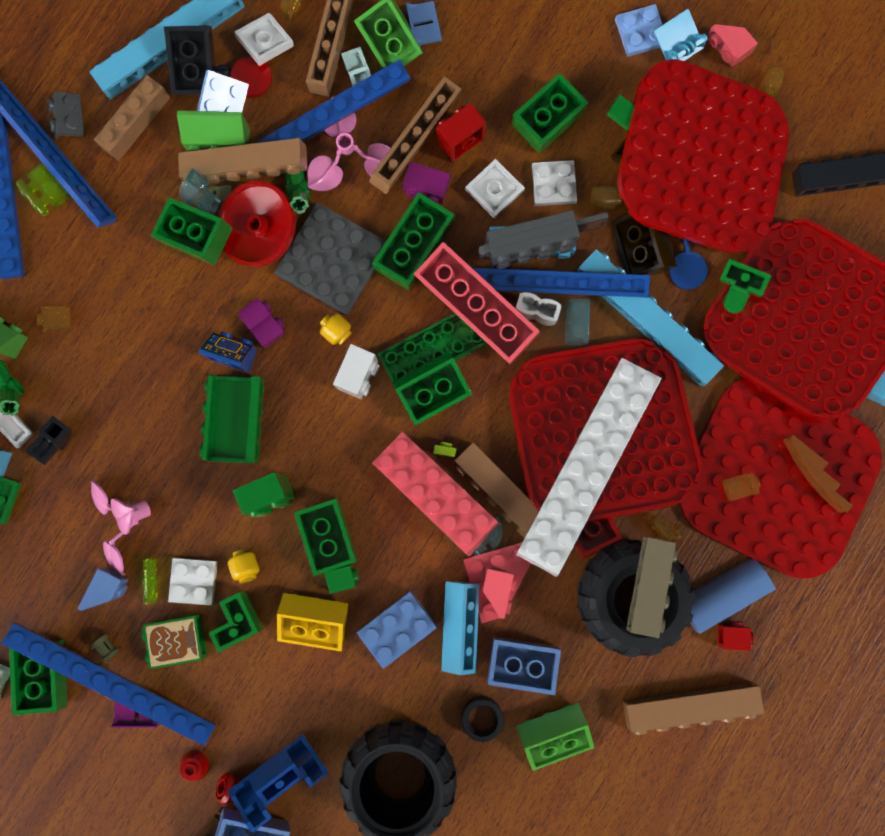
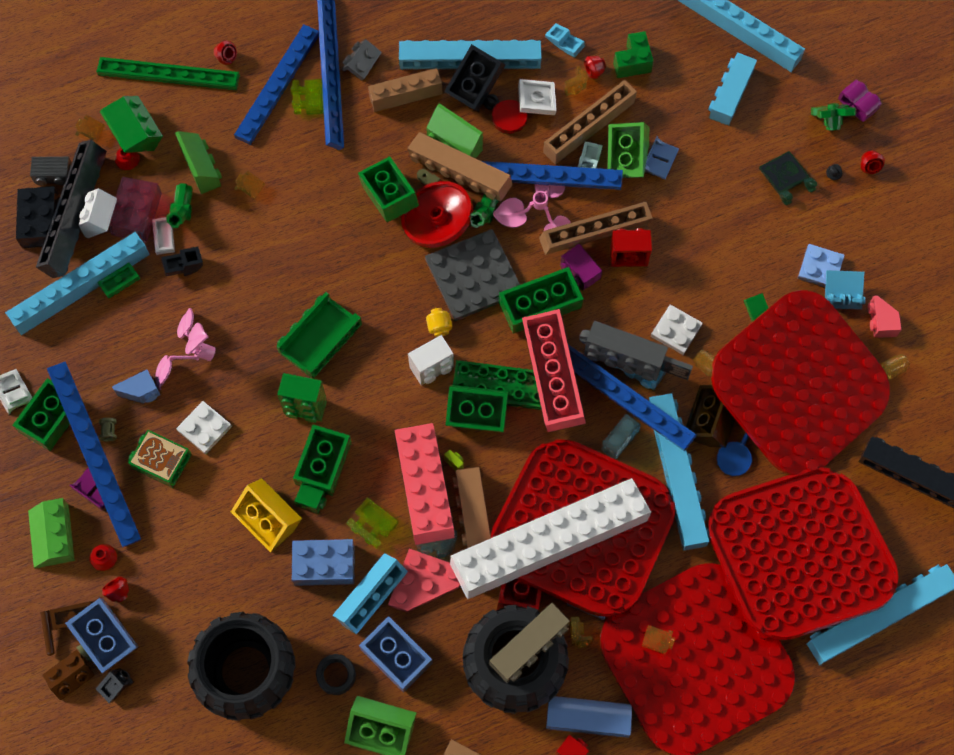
camera: 30 degrees right, 15 degrees down
clear neon green pin [141,559,159,604] -> none
clear light blue brick [179,168,221,215] -> none
plate [197,70,249,112] -> none
slope [199,331,258,373] -> none
green brick [209,590,263,653] -> none
yellow head [228,549,260,584] -> none
blue bracket [228,734,329,833] -> none
magenta brick [237,298,286,349] -> none
white plate [465,159,525,219] -> none
coral slope [482,568,517,619] -> none
green brick [511,73,589,154] -> none
white brick [515,292,562,326] -> none
green brick [720,259,771,314] -> none
dark orange slope [783,435,853,513] -> none
none -> bright green slope [28,498,75,568]
none -> clear neon green plate [346,497,398,548]

